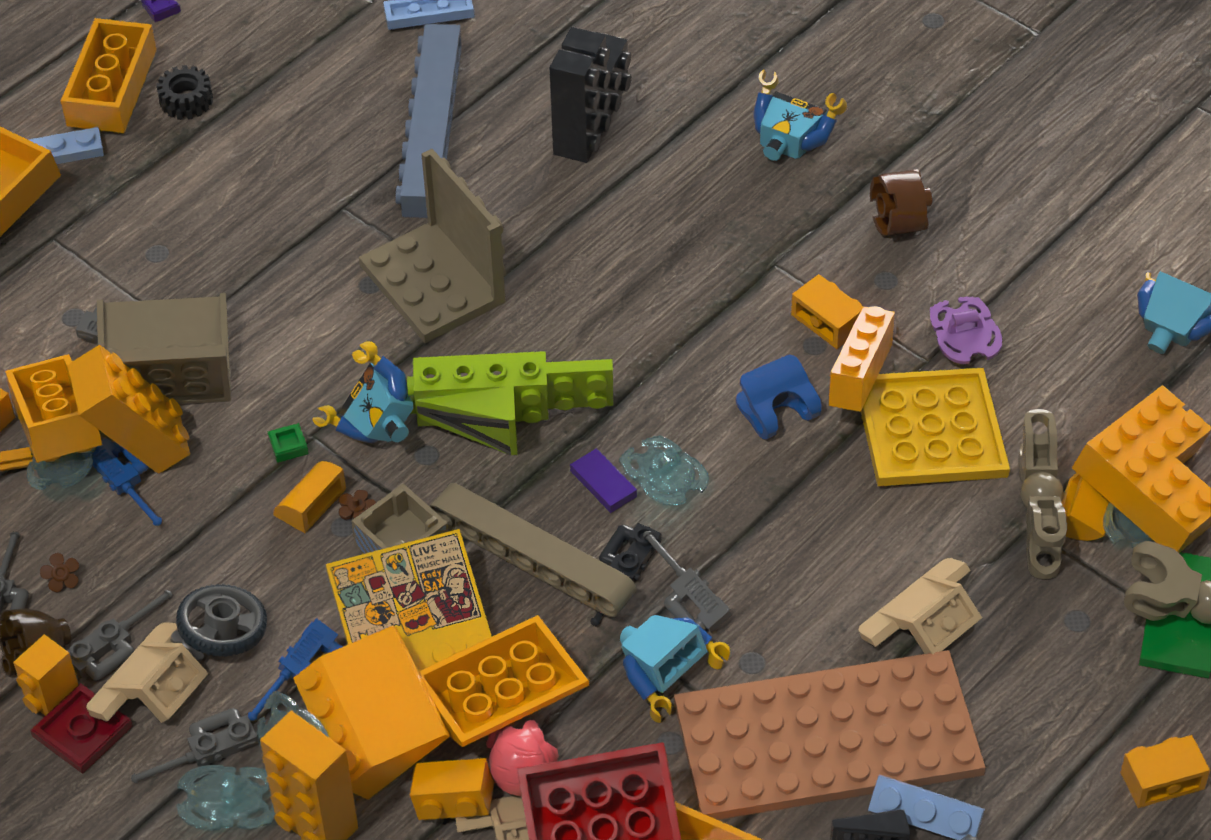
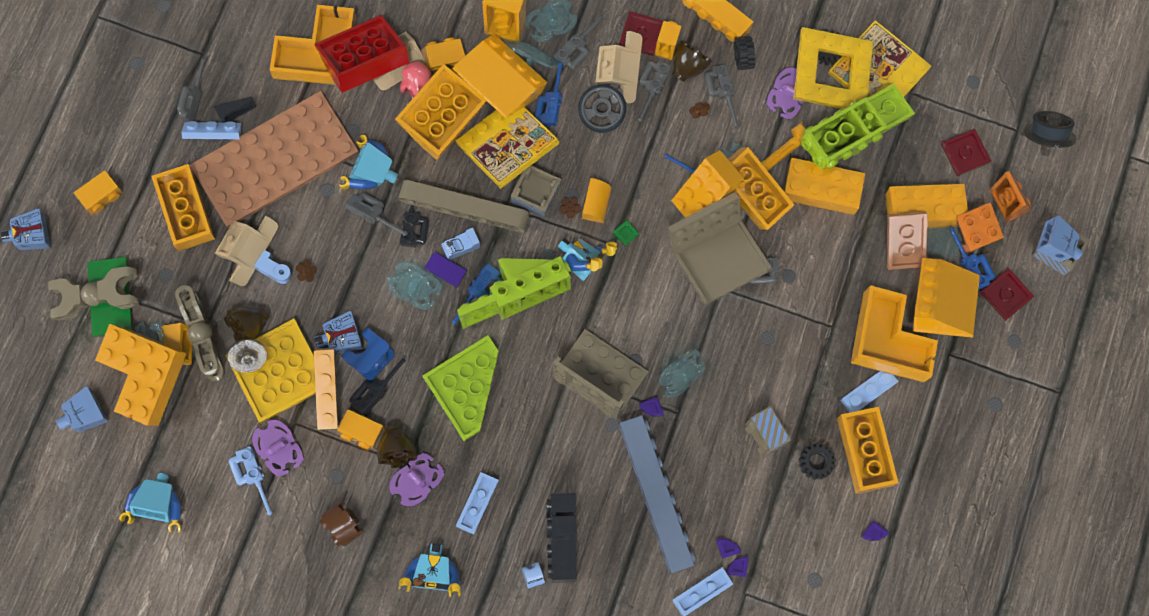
camera: 150 degrees right, 25 degrees up
none -> light orange brick [152,164,215,252]
none -> dark brown piece [224,306,268,344]
none -> clear smoke piece [227,339,267,373]
none -> light blue piece [229,446,273,515]
none -> light blue leg [254,250,292,284]
none -> reddish brown plant [296,260,317,282]
none -> medium blue torso [314,311,363,353]
none -> black piece [349,358,406,417]
none -> dark brown piece [377,425,417,468]
none -> medium lavender shield [389,453,445,506]
none -> lime plate [422,335,499,441]
none -> light blue leg [441,228,480,259]
none -> blue piece [452,264,504,324]
none -> light blue plate [456,472,499,535]
none -> light blue leg [522,562,545,589]
none -> dark purple tile [639,397,664,417]
none -> clear light blue shield [659,348,705,398]
none -> dark purple tile [716,538,741,559]
none -> dark purple tile [726,557,748,577]
none -> dark tan container [745,406,791,457]

